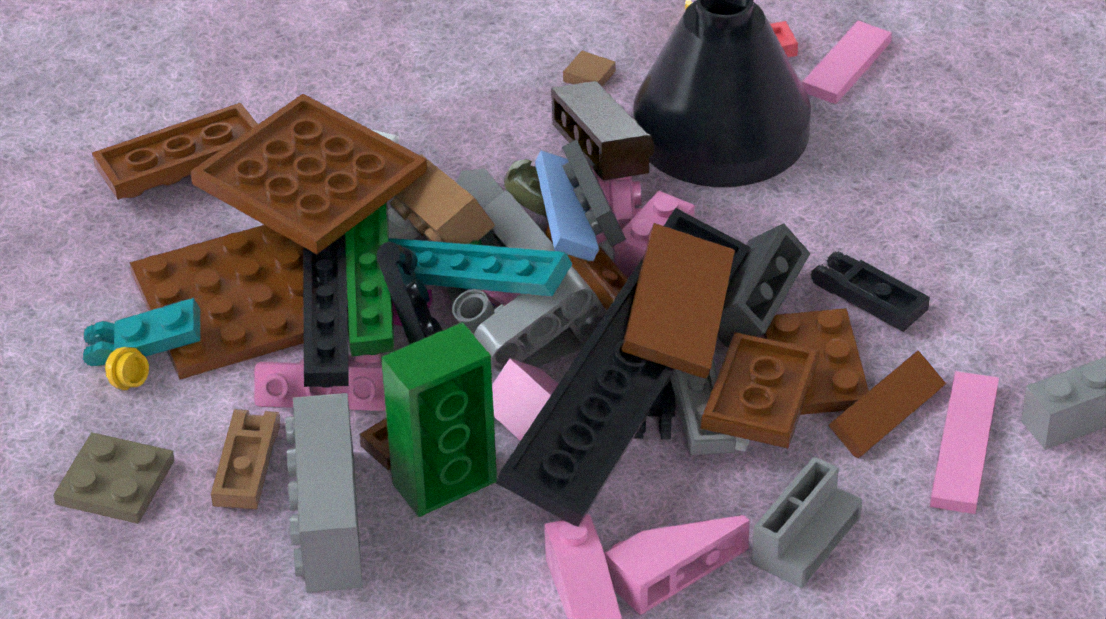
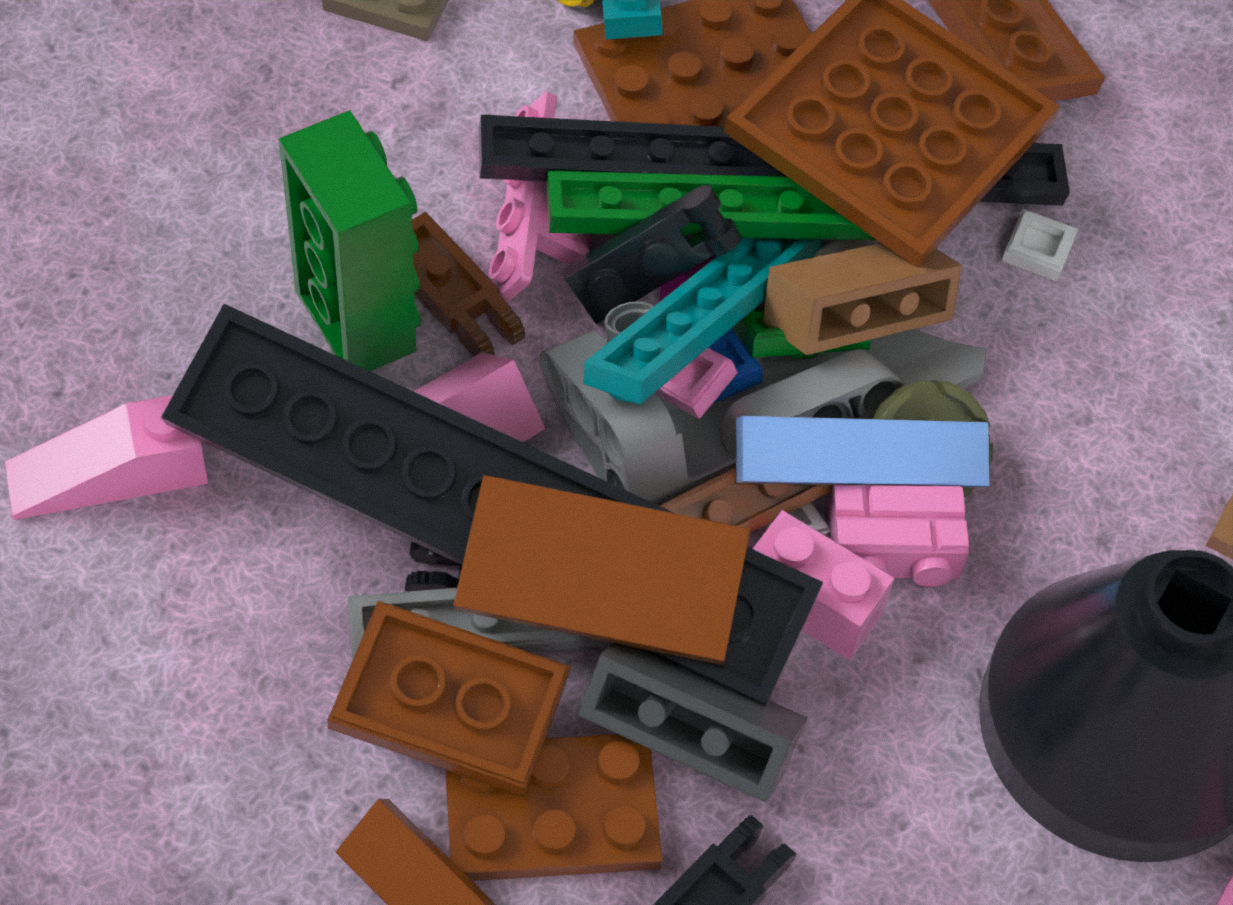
camera: 85 degrees right, 15 degrees up
medium nougat plate [211,409,280,509] -> none
light grey brick [285,393,363,593] -> none
brick [551,81,654,181] -> none
dark grey plate [562,139,626,247] -> none
bright pink slope [605,515,750,615] -> none
light grey piece [752,456,862,589] -> none

